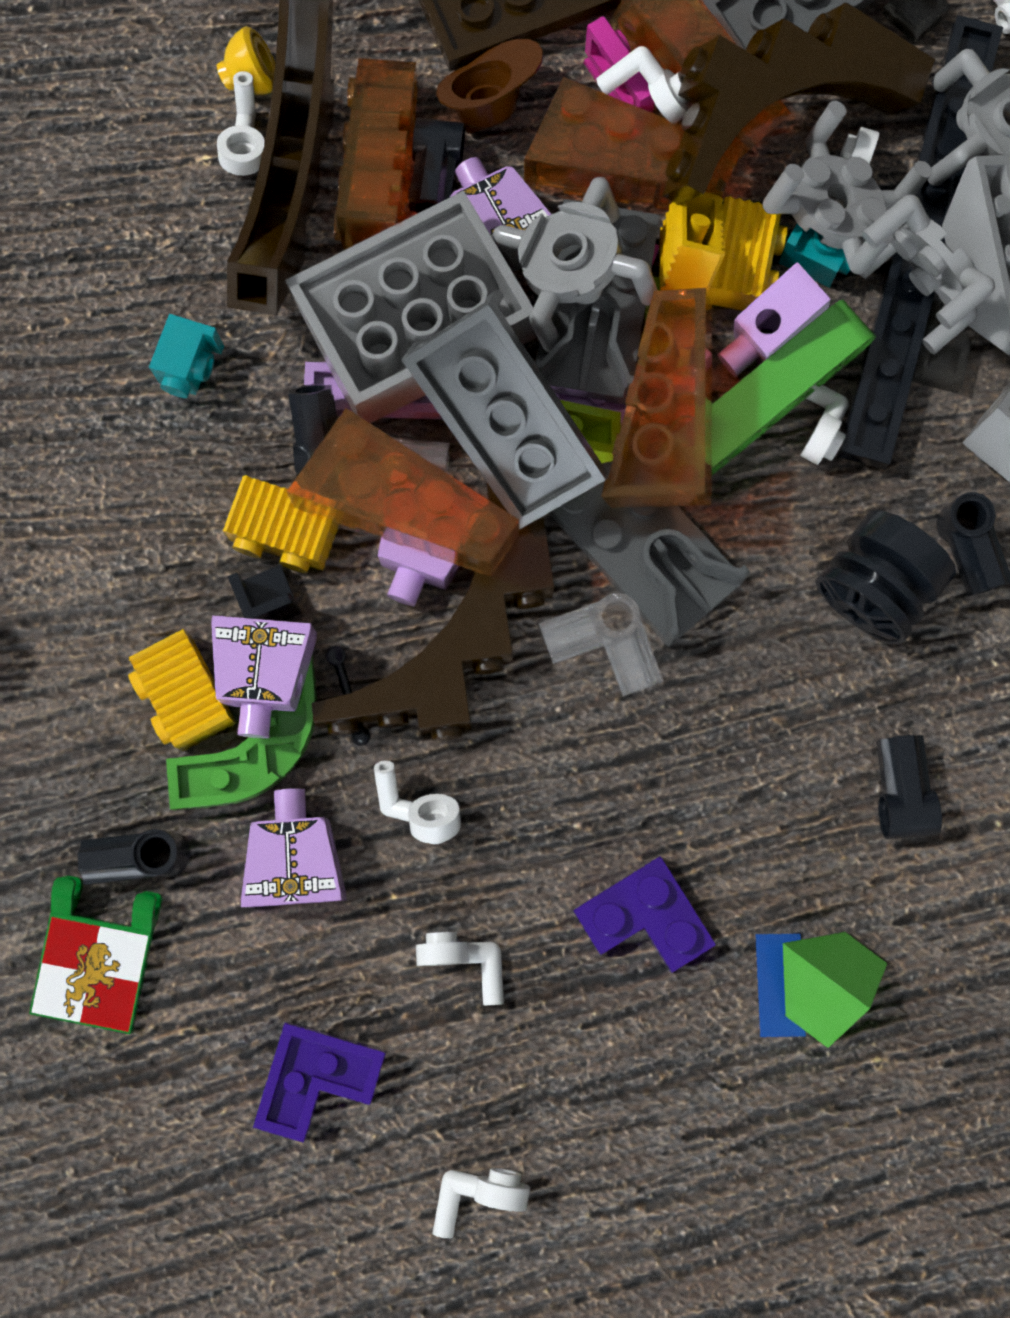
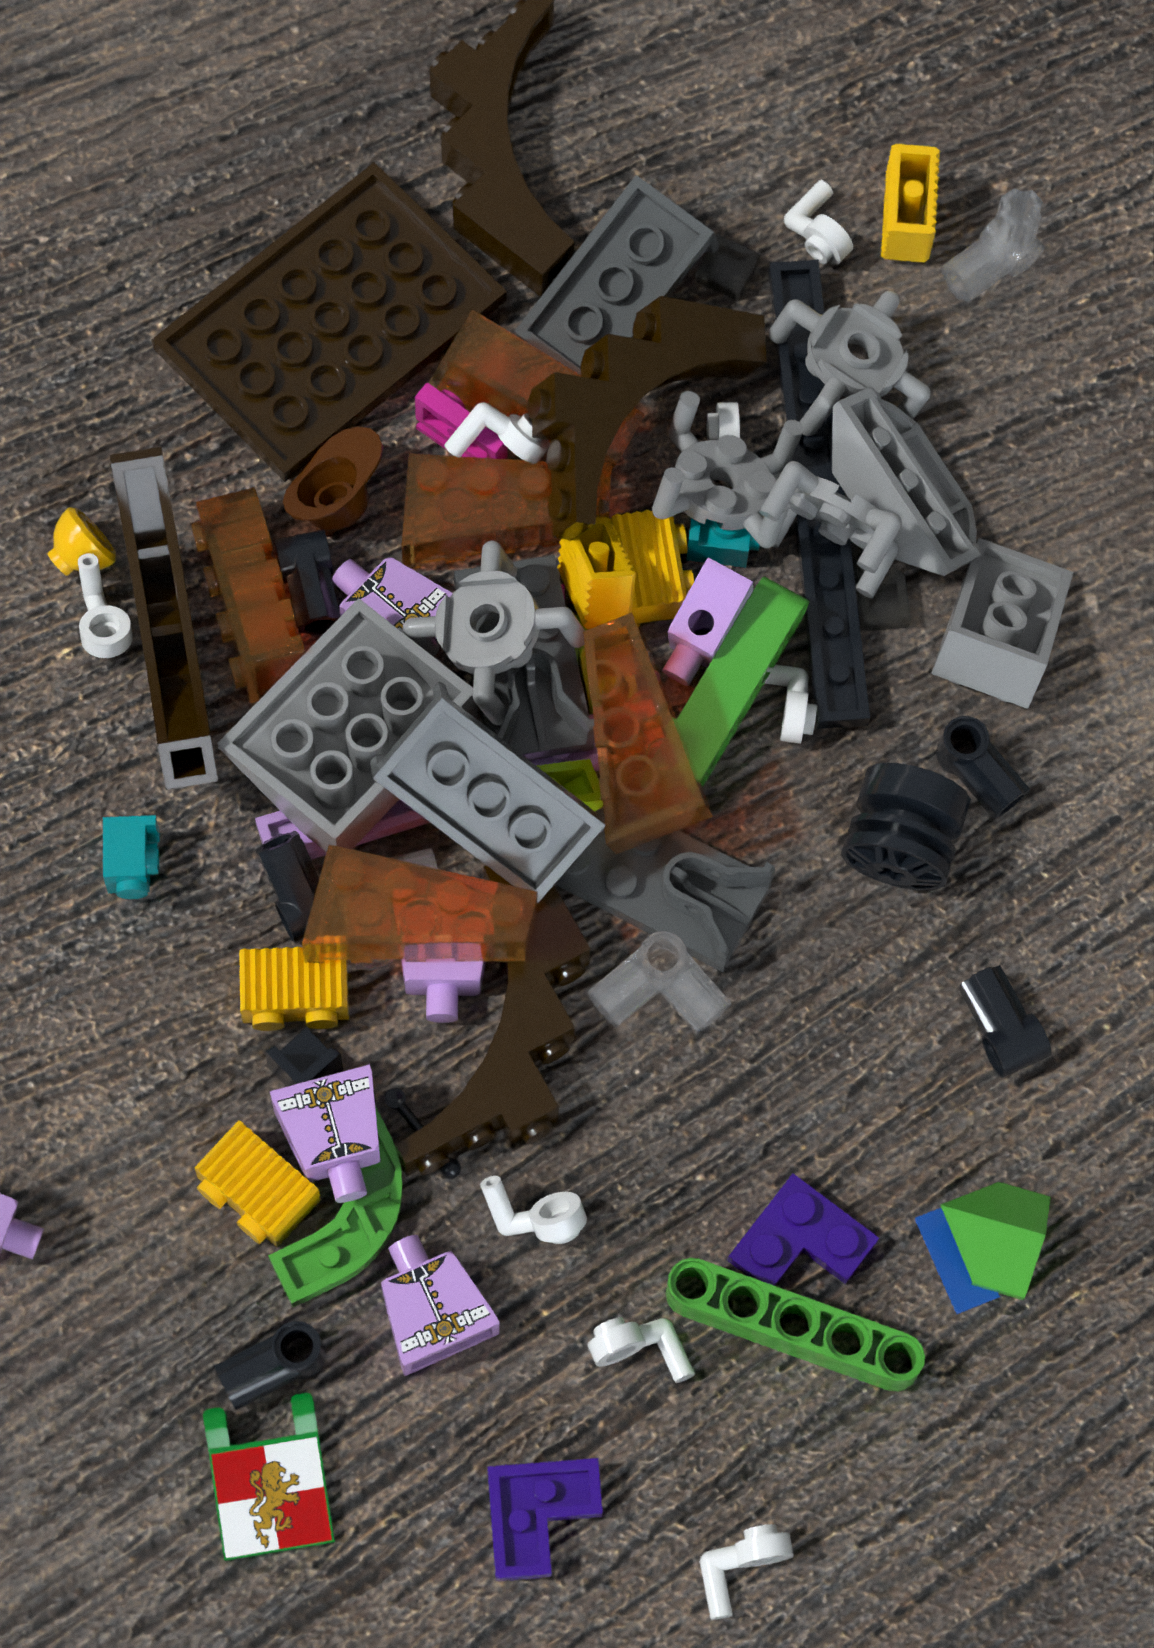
camera: 25 degrees left, 10 degrees down
none -> bright green beam [665,1258,925,1392]

